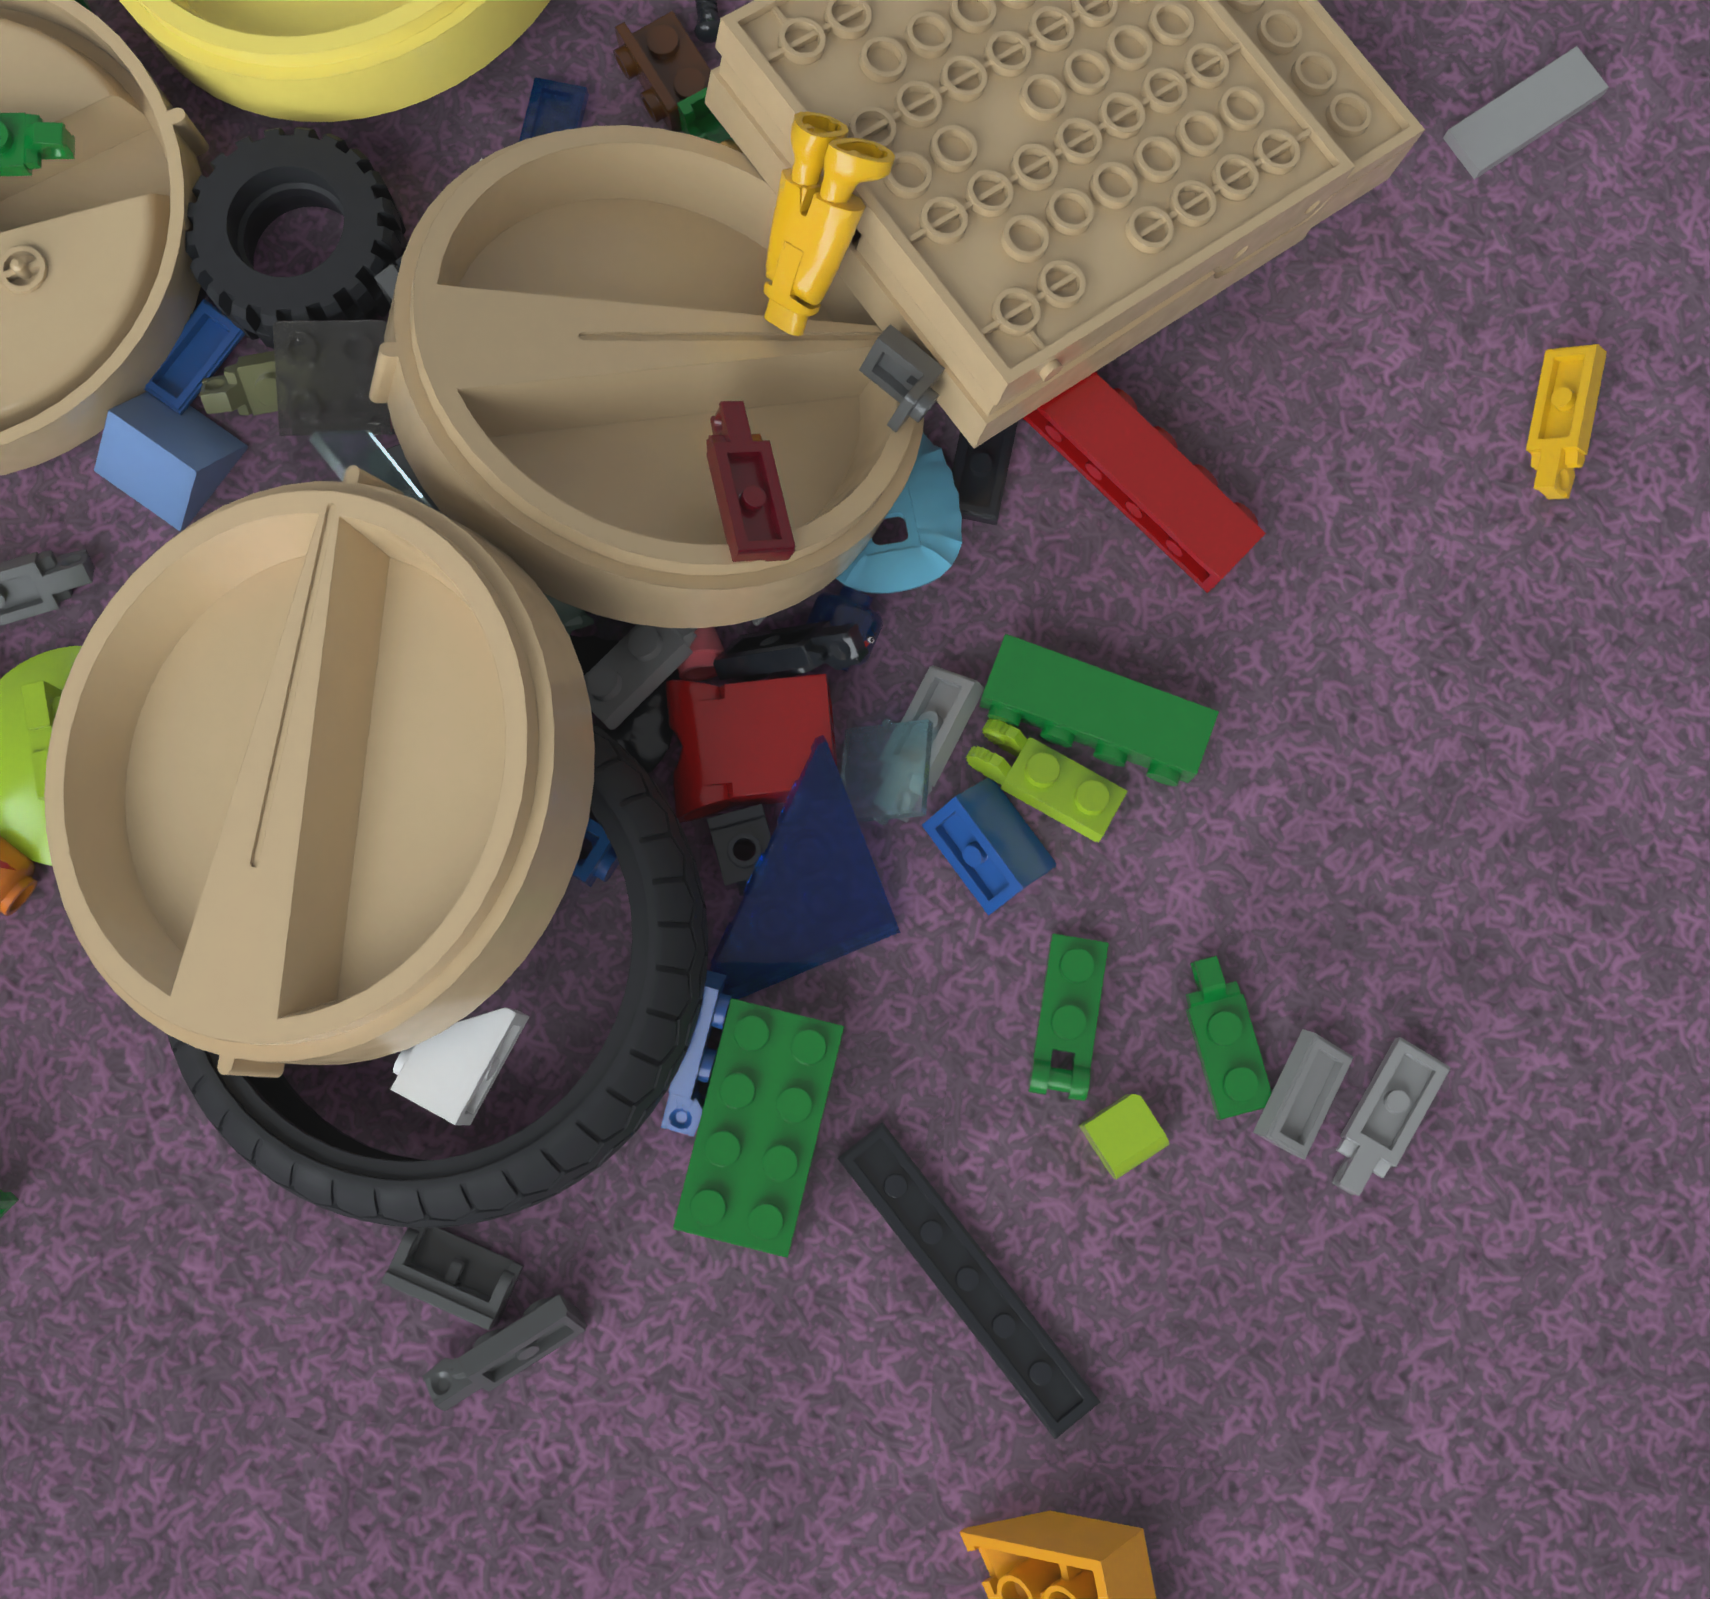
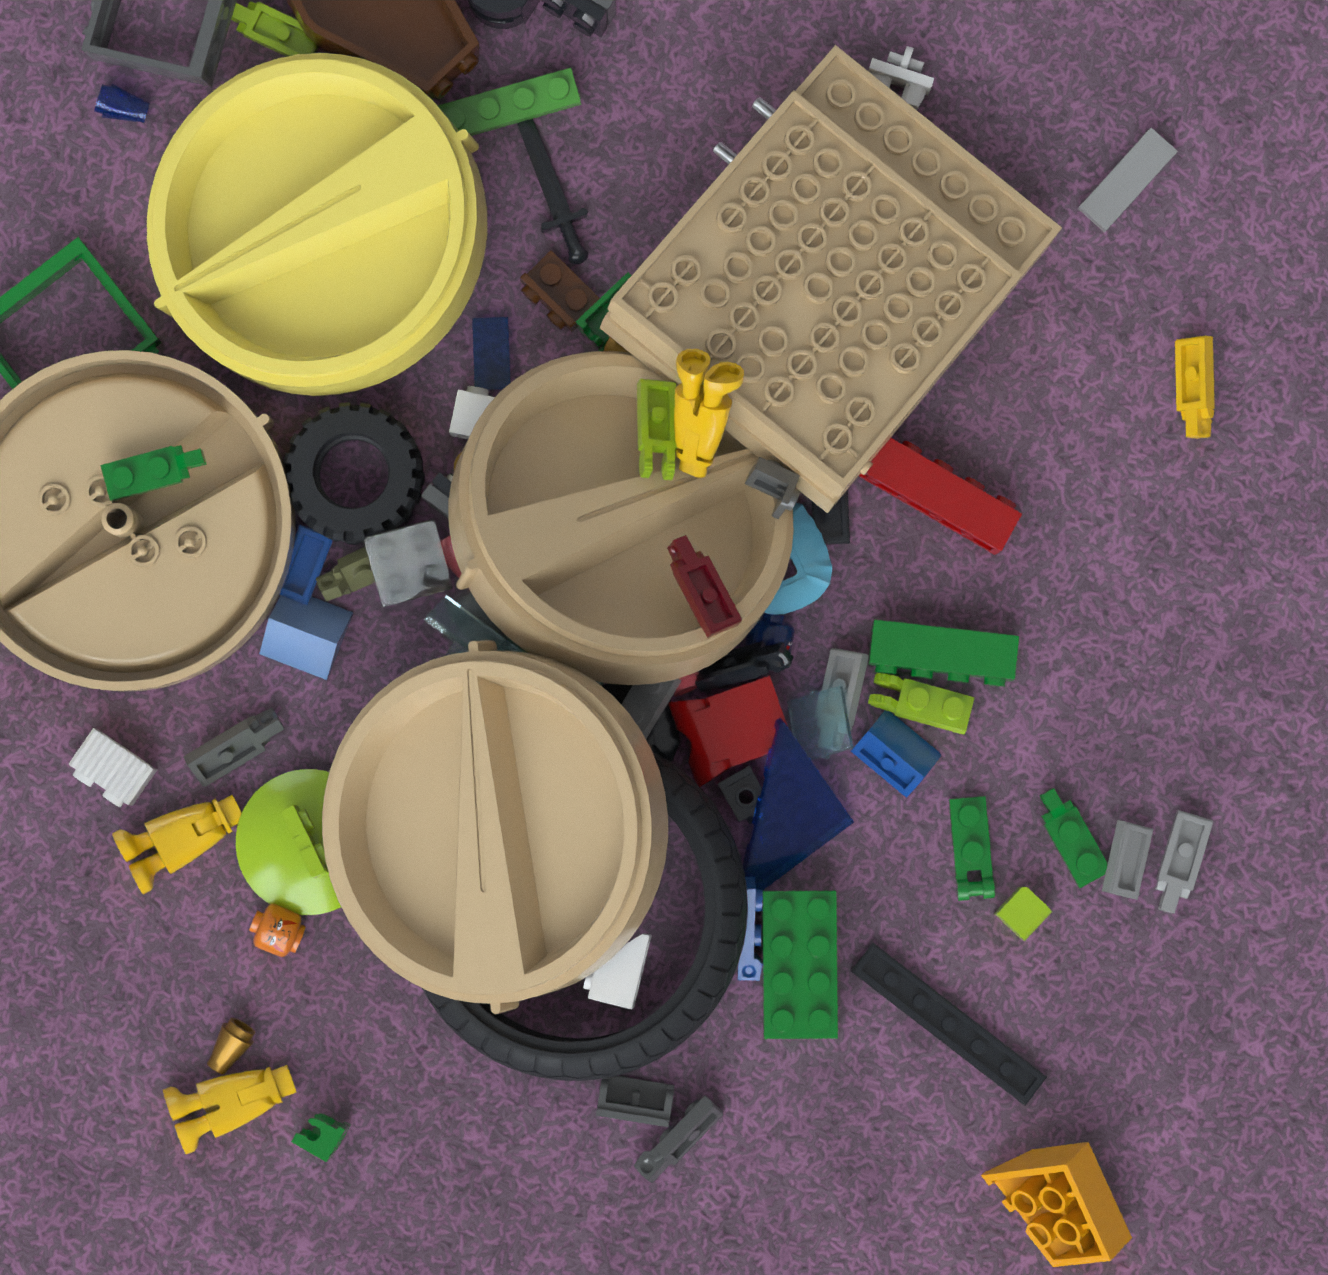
camera: 15 degrees left, 5 degrees up
none -> lime hinge [637,379,677,480]

